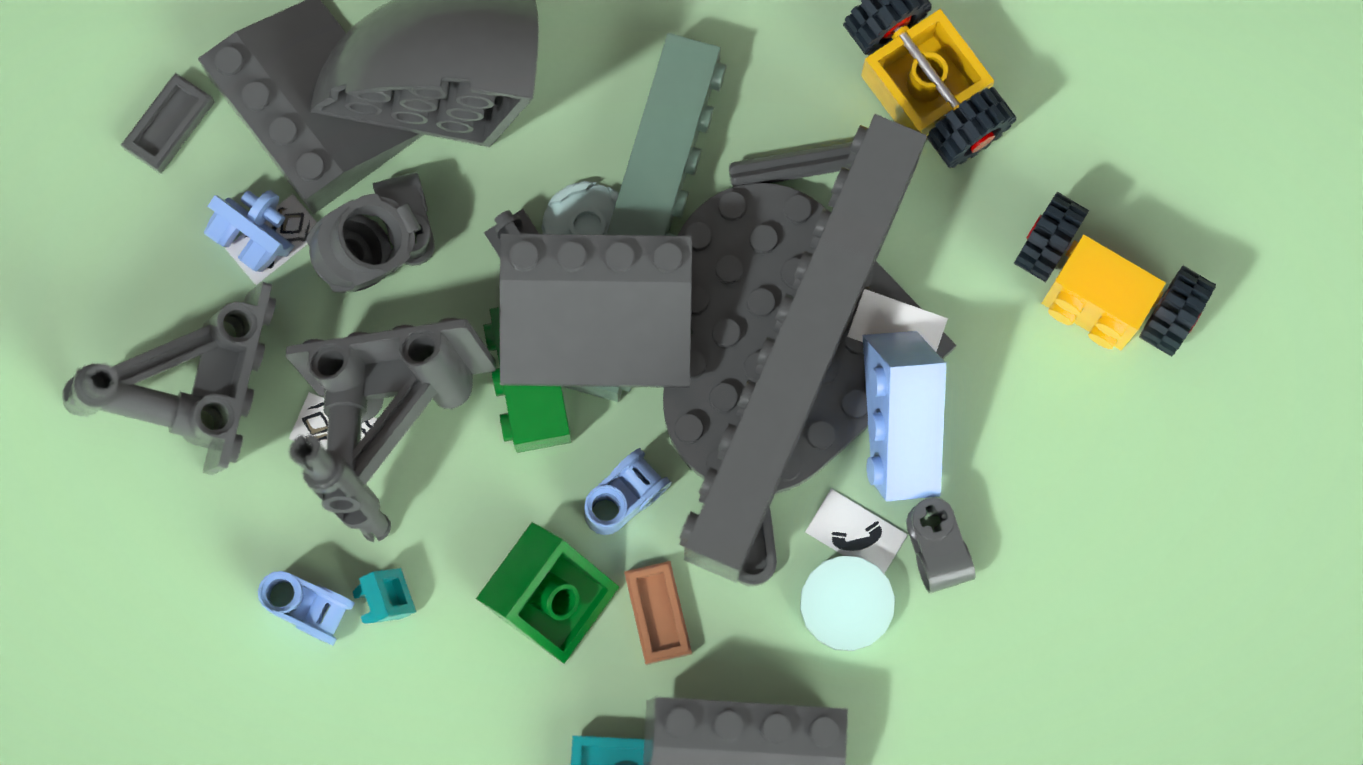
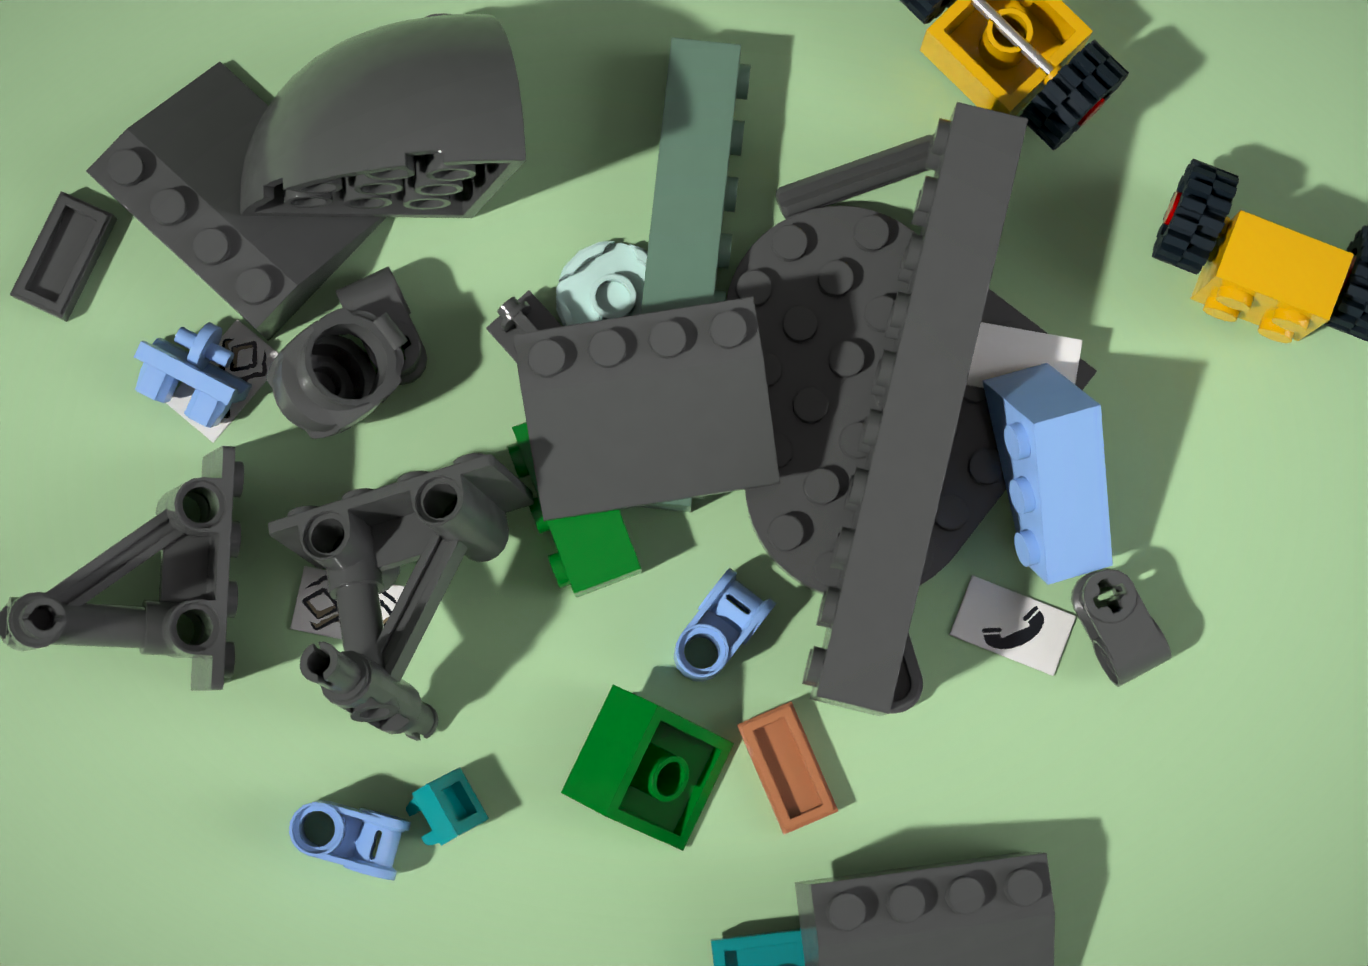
camera: 10 degrees left, 5 degrees up
light aqua tile [800,556,895,651] -> none

